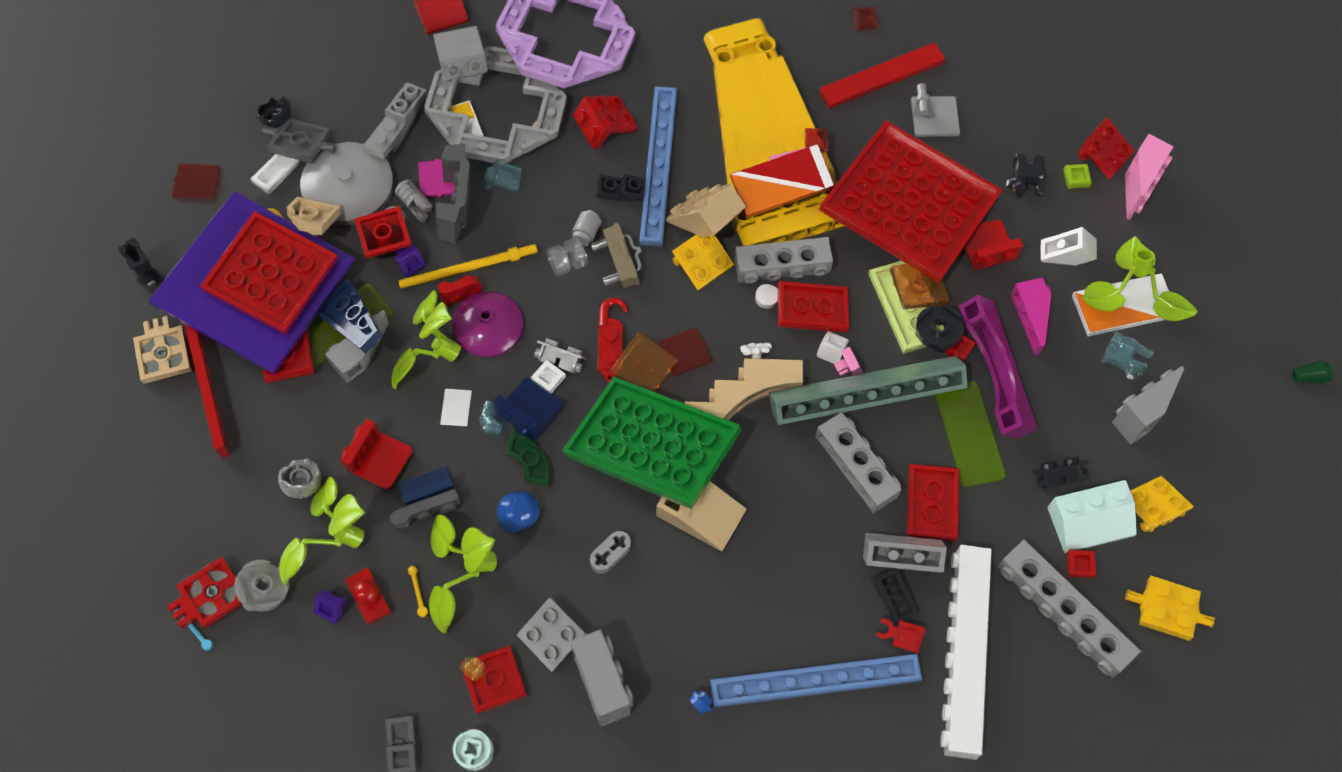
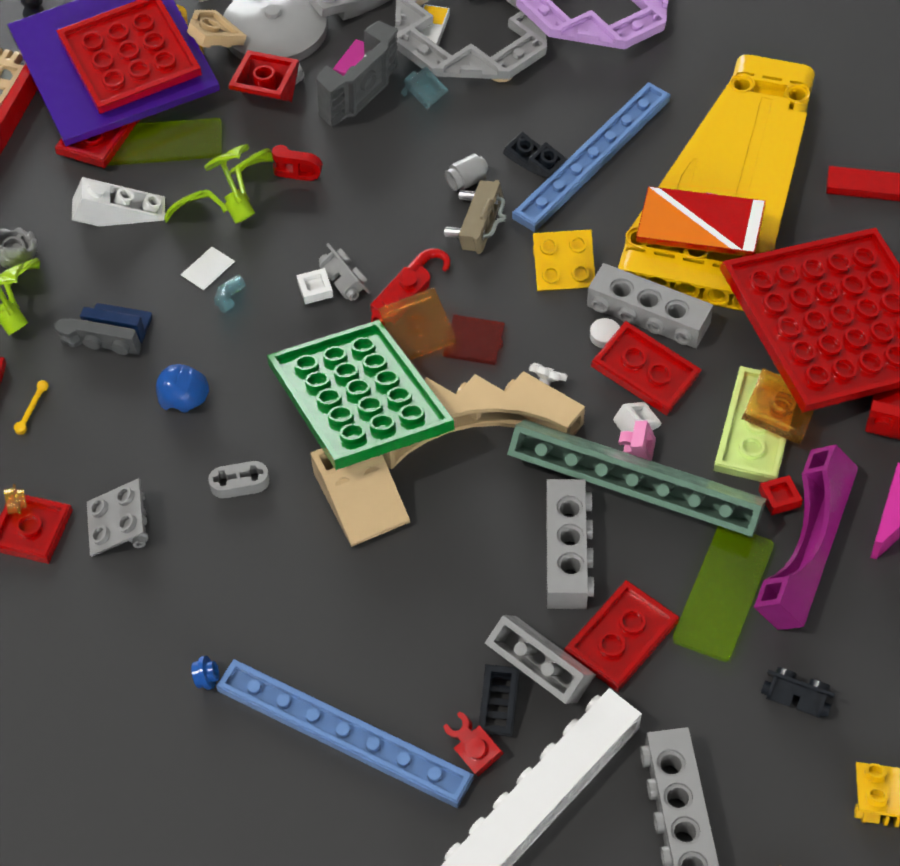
camera: 40 degrees right, 10 degrees down
dark blue wing [317,277,383,354] -> none
light grey slope [325,310,389,384] -> none
red bracket [341,418,413,490] -> none
dark purple tile [394,245,425,278] -> none
light grey hinge [395,180,433,223] -> none
yellow bar [398,244,538,289] -> none
lime plant [429,515,497,633] -> none
magenta dish [452,291,524,358] -> none
clear blue bracket [493,378,563,441] -> none
dark green tile [506,431,550,488] -> none
clear wheel [546,237,588,277] -> none
light grey brick [570,629,633,727] -> none
red bracket [573,96,638,149] -> none
tan slope [665,184,746,237] -> none
clear red tile [804,128,828,153] -> none
black plate [915,305,964,353] -> none
light aqua slope [1047,480,1137,554] -> none
red plate [1067,550,1096,579] -> none
none -> white slope [72,177,165,227]

